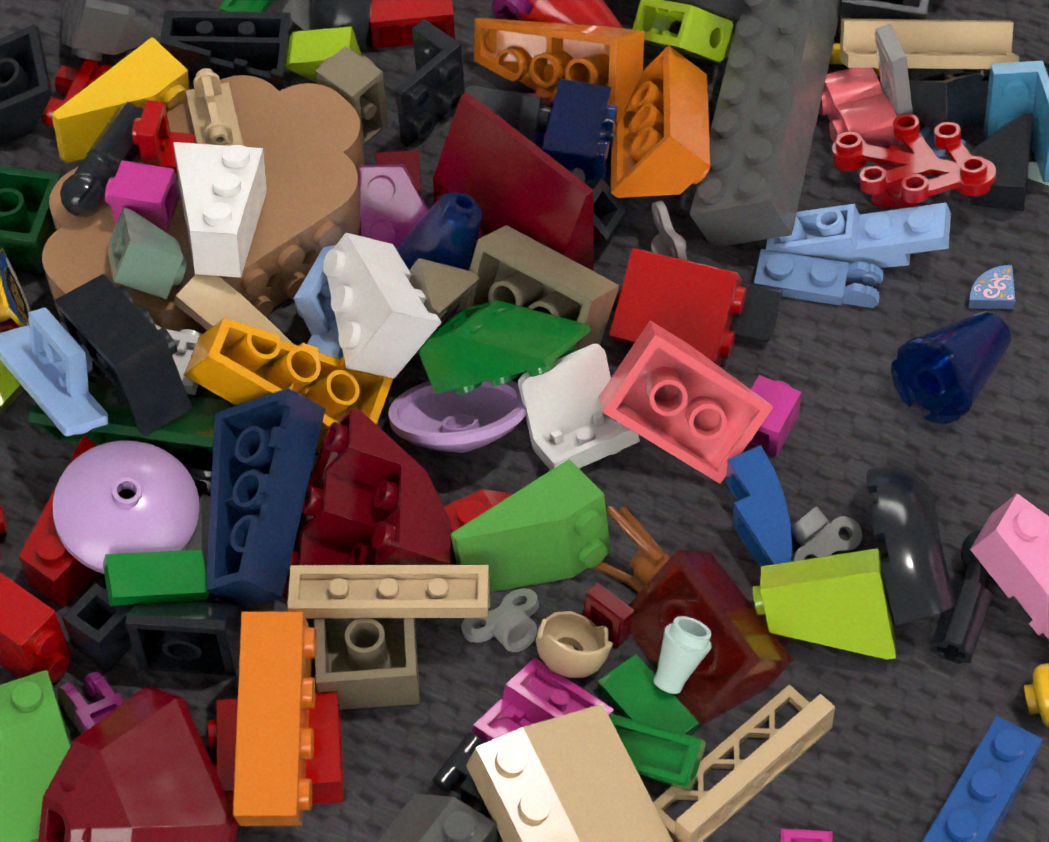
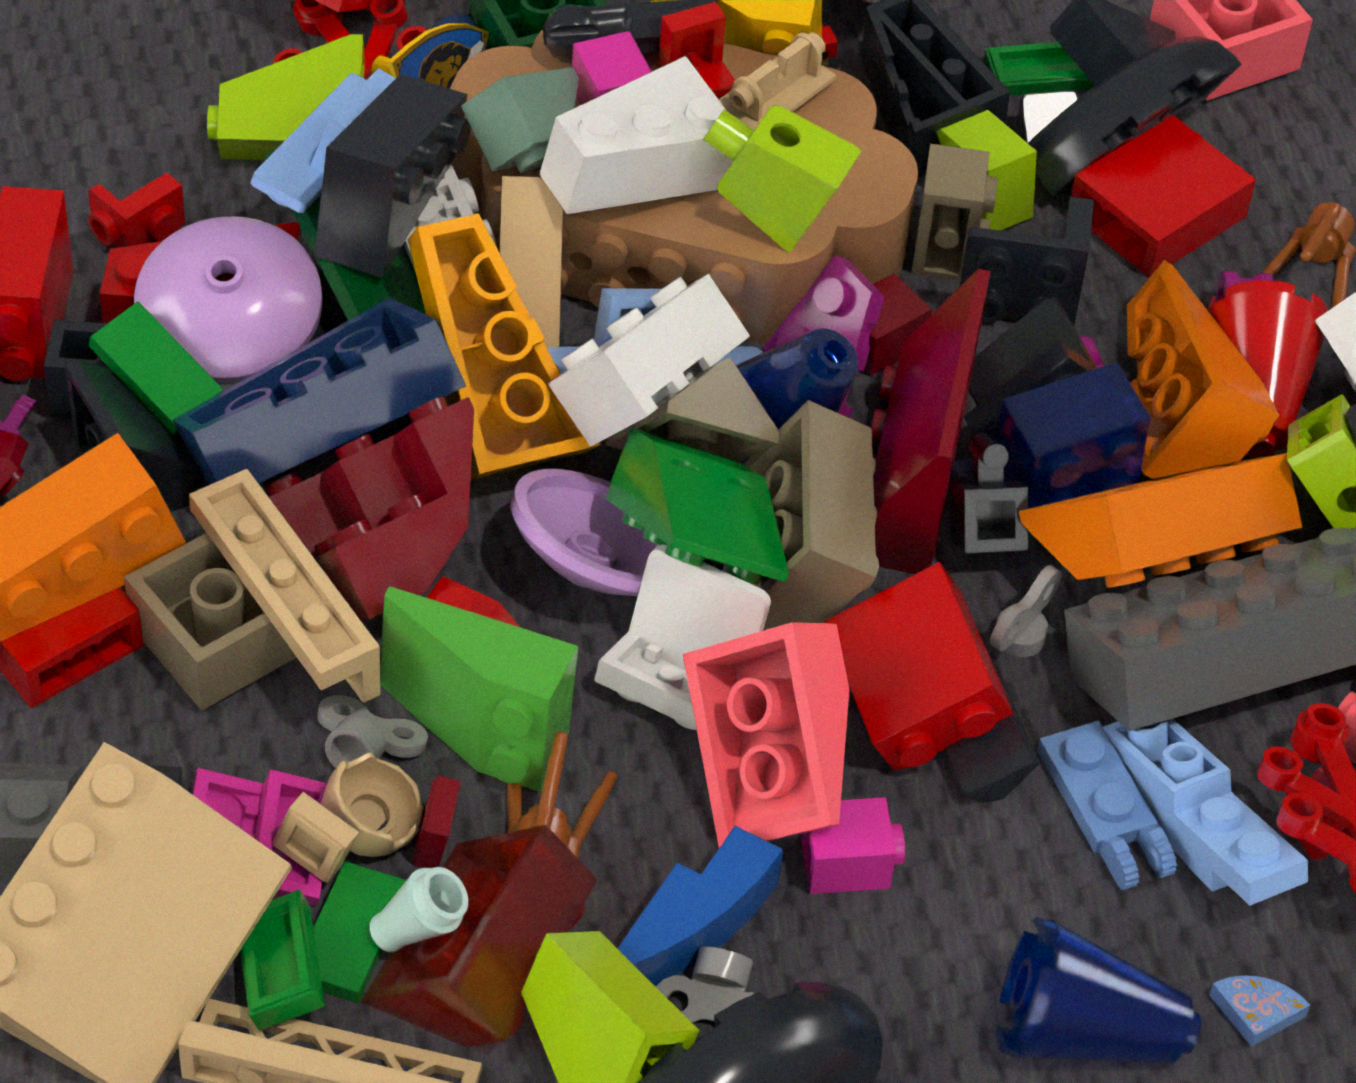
camera: 50 degrees right, 5 degrees down
none -> tan tile [272,792,359,883]
none -> lime torso [703,105,862,253]

